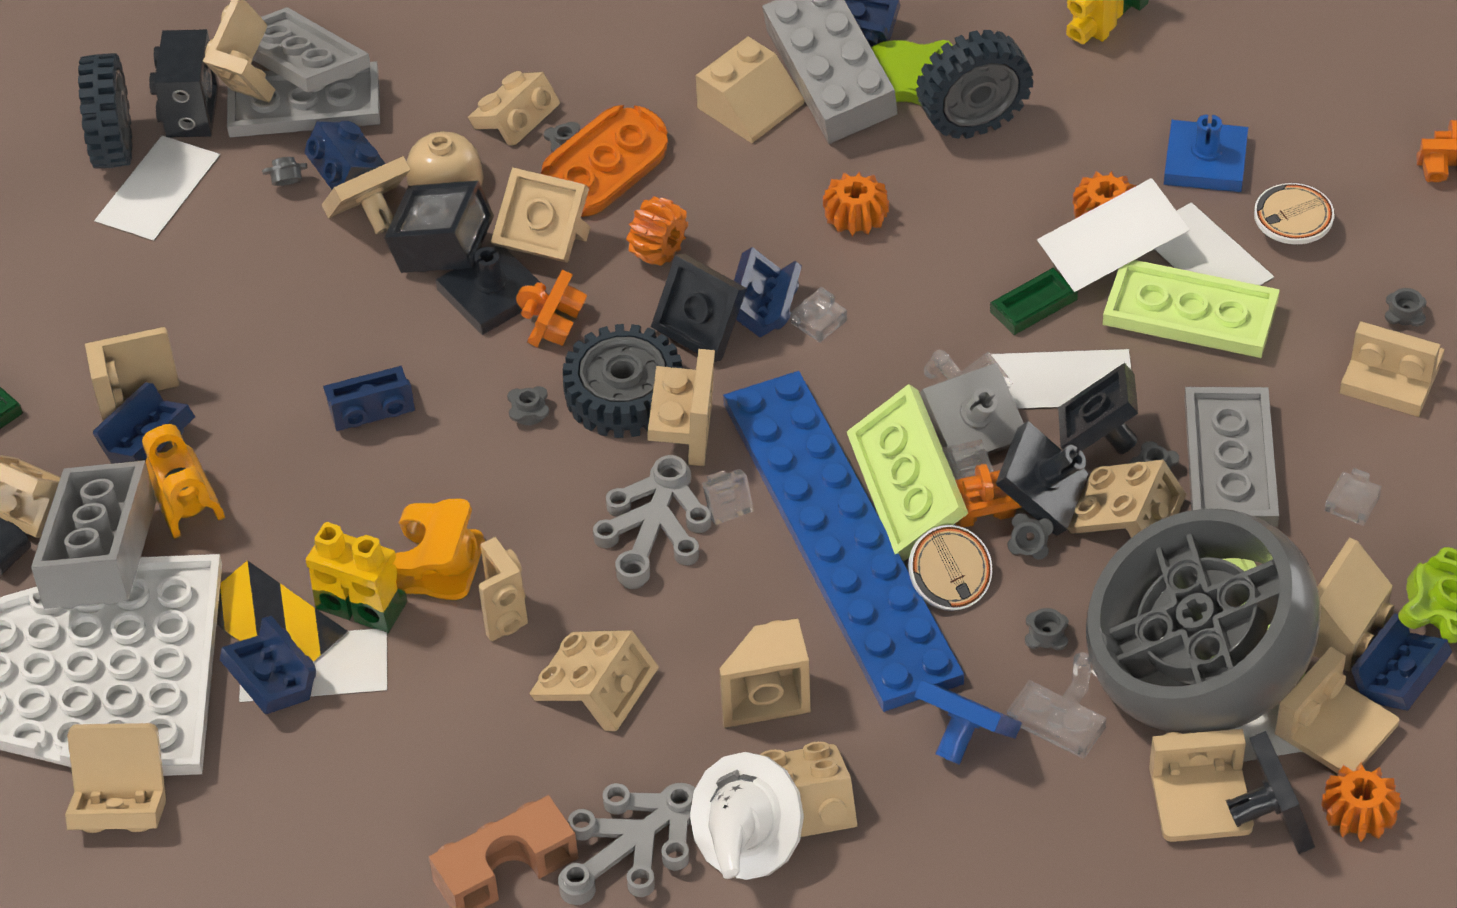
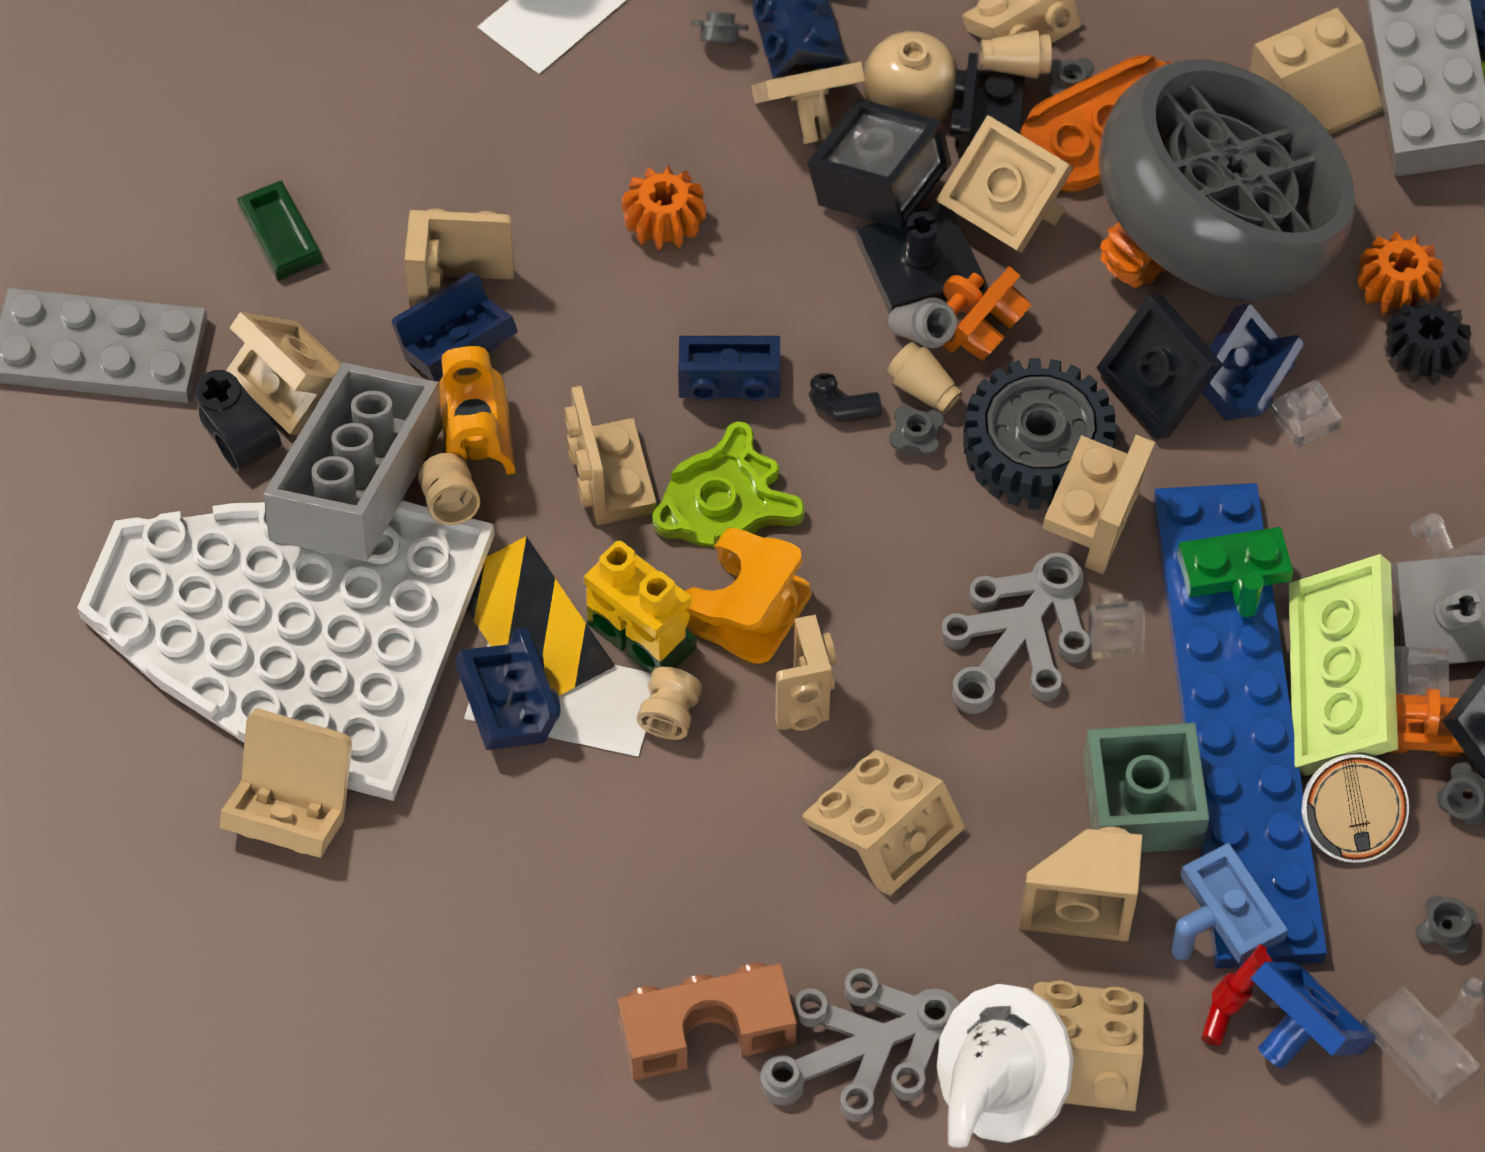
camera: 15 degrees right, 10 degrees up
none -> tan wheel [418,453,480,526]
none -> tan bracket [564,386,656,526]
none -> orange gear [622,164,706,251]
none -> tan wheel [637,667,702,740]
none -> lime tile [652,421,805,548]
none -> black arm [809,373,882,422]
none -> tan cone [887,341,963,414]
none -> light grey cone [888,298,957,348]
none -> black bracket [950,52,1025,158]
none -> tan cone [980,30,1052,79]
none -> sand green brick [1082,723,1209,853]
none -> dark grey wheel [1098,59,1355,302]
none -> medium blue plate [1171,843,1288,964]
none -> green plate [1177,527,1294,617]
none -> red piece [1201,944,1272,1046]
none -> black gear [1384,297,1472,386]

